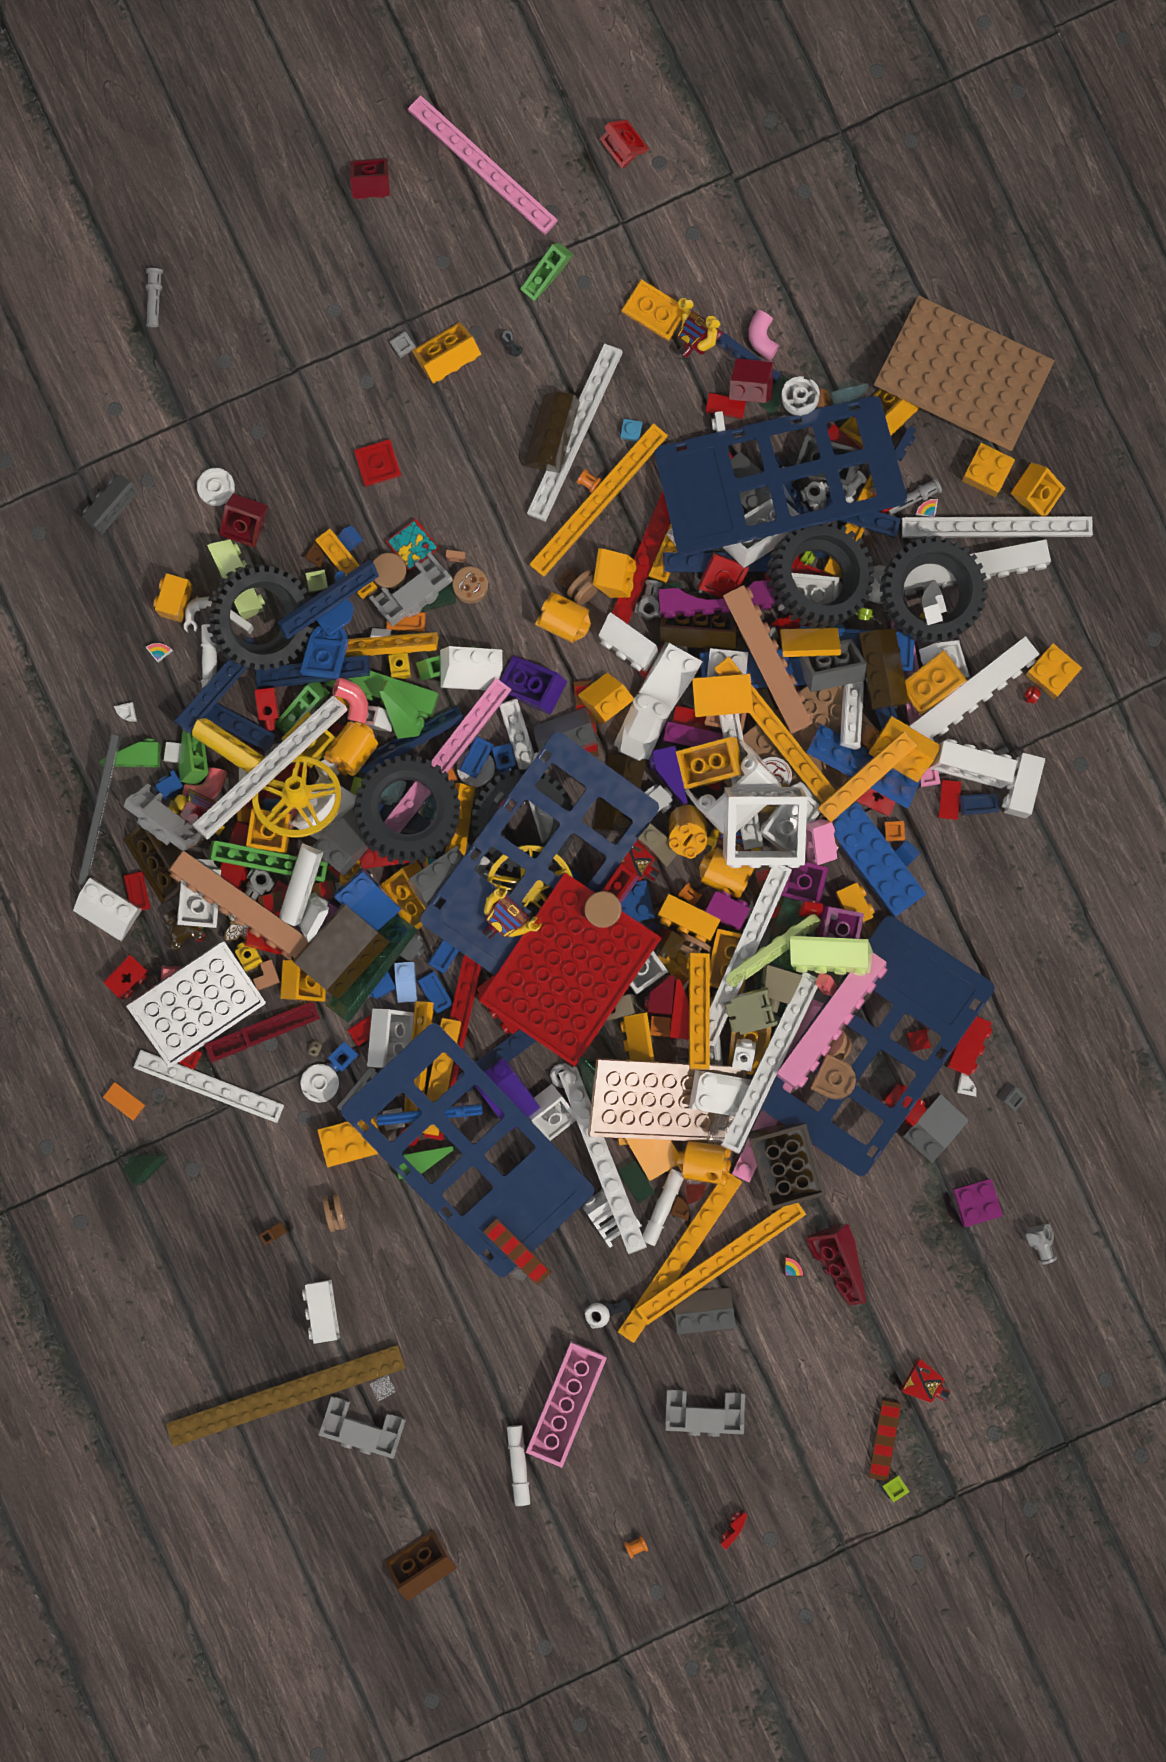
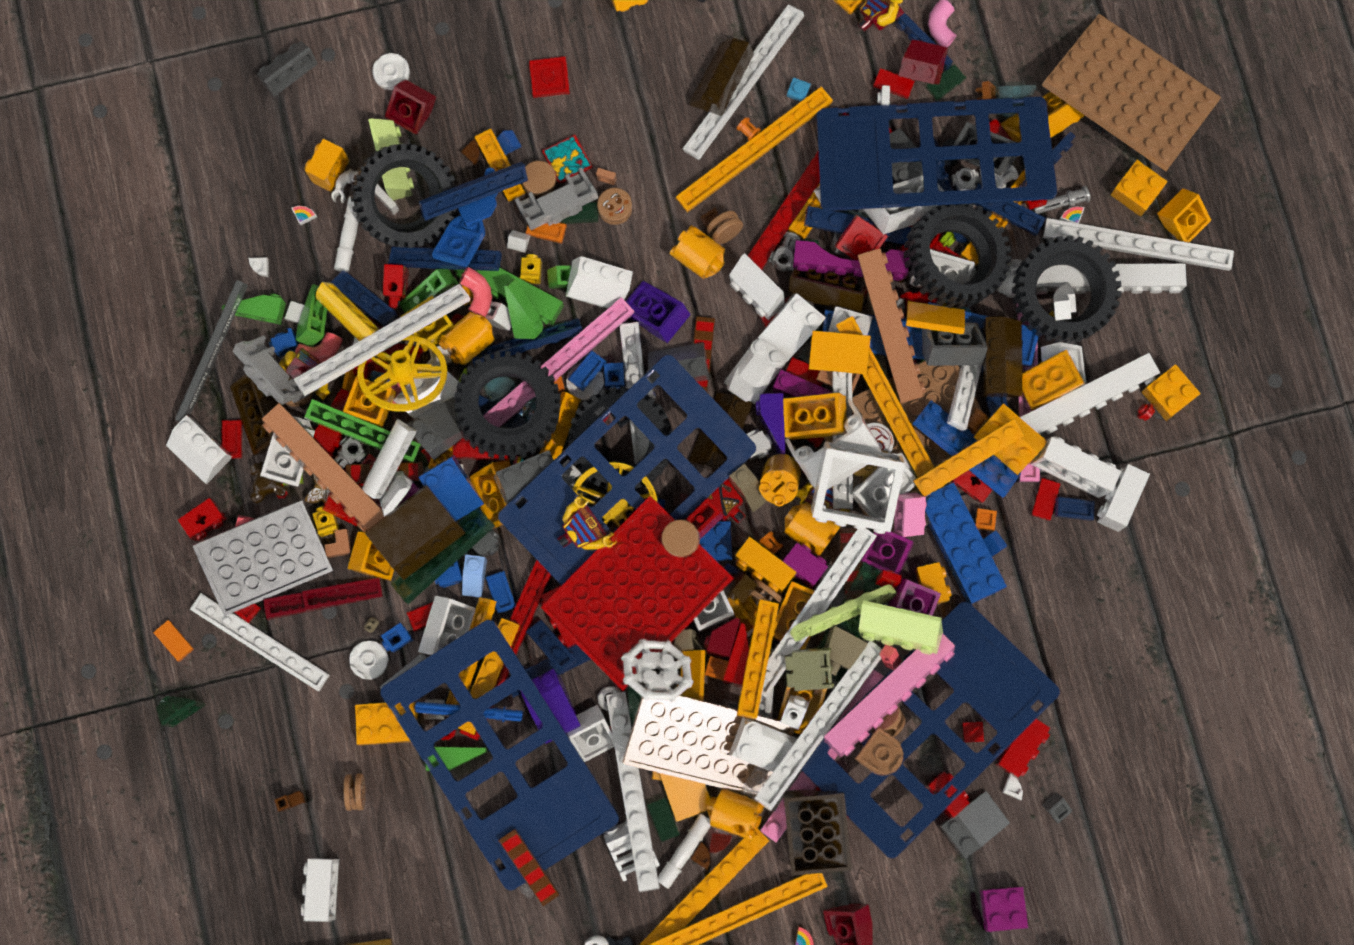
camera: 15 degrees right, 5 degrees down
dark blue plate [174,637,256,734] -> none
yellowish green plate [306,570,328,593] -> none
light orange plate [345,632,439,657] -> none
blue tile [428,940,459,974] -> none
light orange slope [578,672,635,725] -> none
light orange slope [593,548,636,598] -> none
white cylinder [781,376,820,416] -> none
lime plate [855,607,874,620] -> none
none -> dark blue plate [526,620,577,674]
none -> white plate [621,639,693,702]

